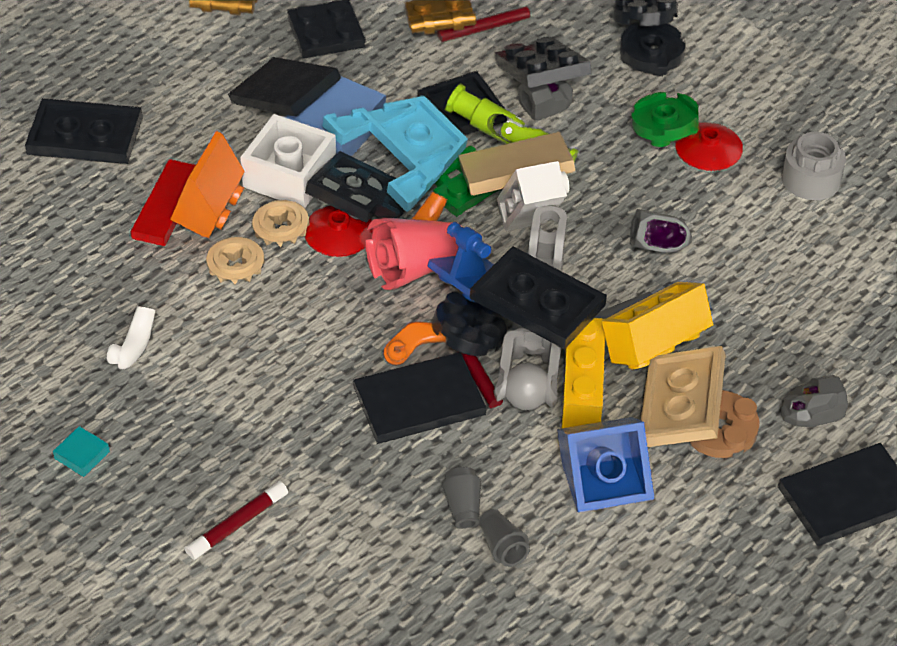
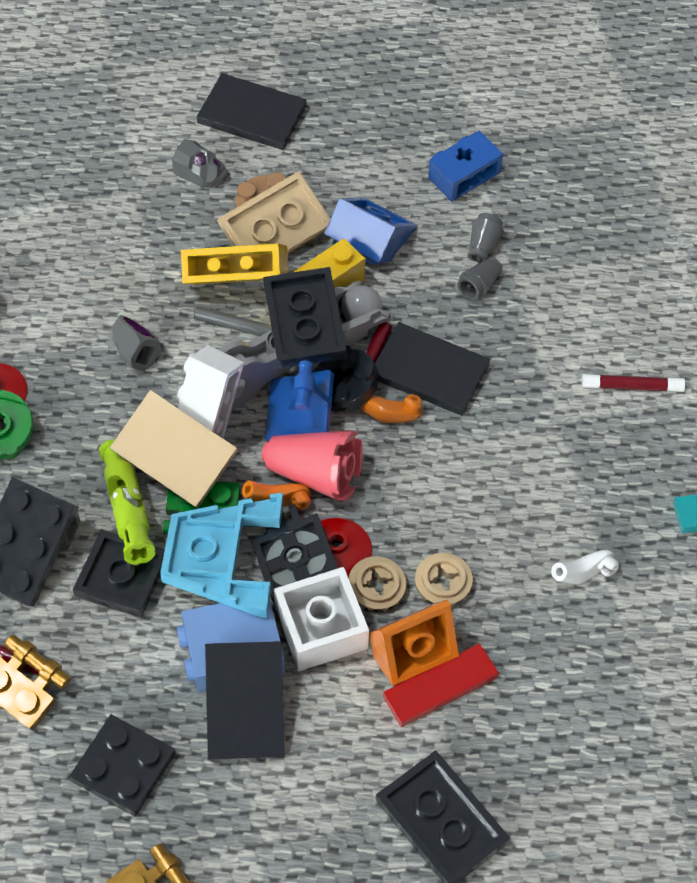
camera: 135 degrees left, 10 degrees up
none -> blue brick [428,130,503,202]

